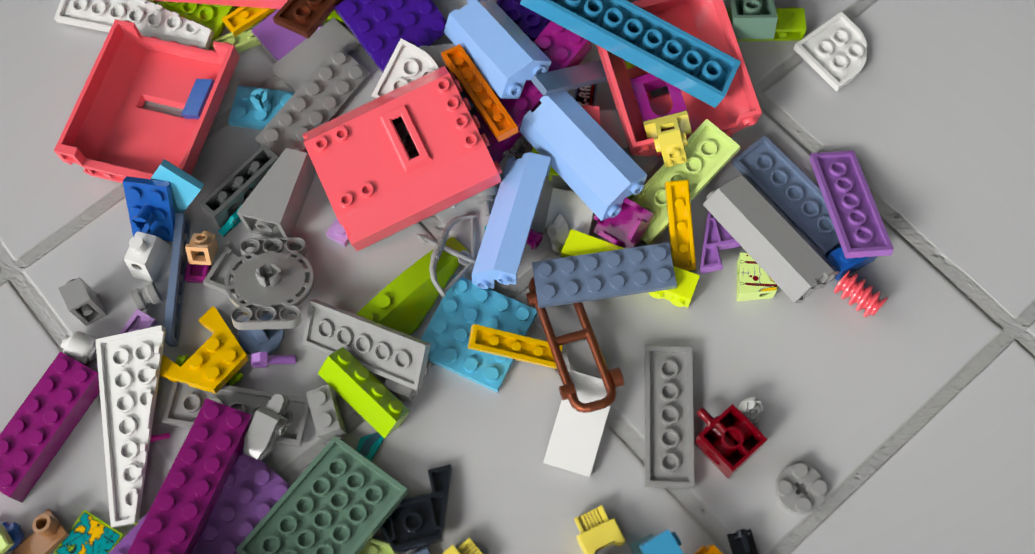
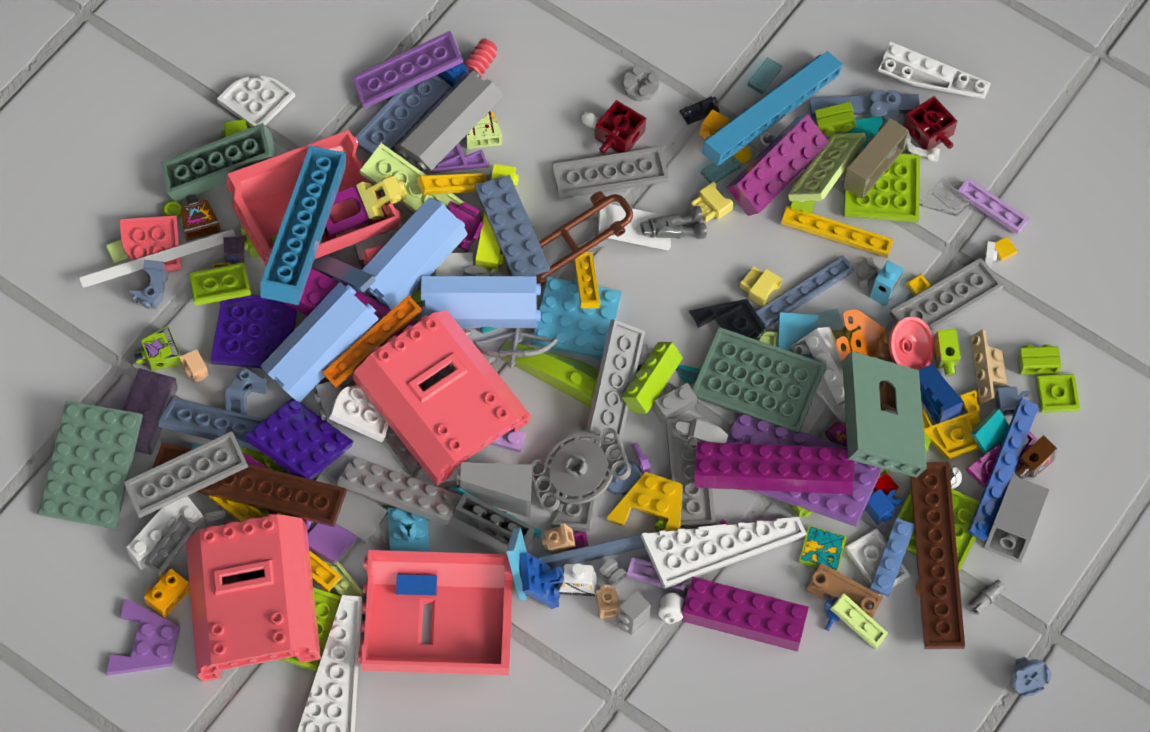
camera: 110 degrees left, 5 degrees down
none -> light nougat brick [596,585,620,619]
none -> dark grey piece [640,206,707,239]

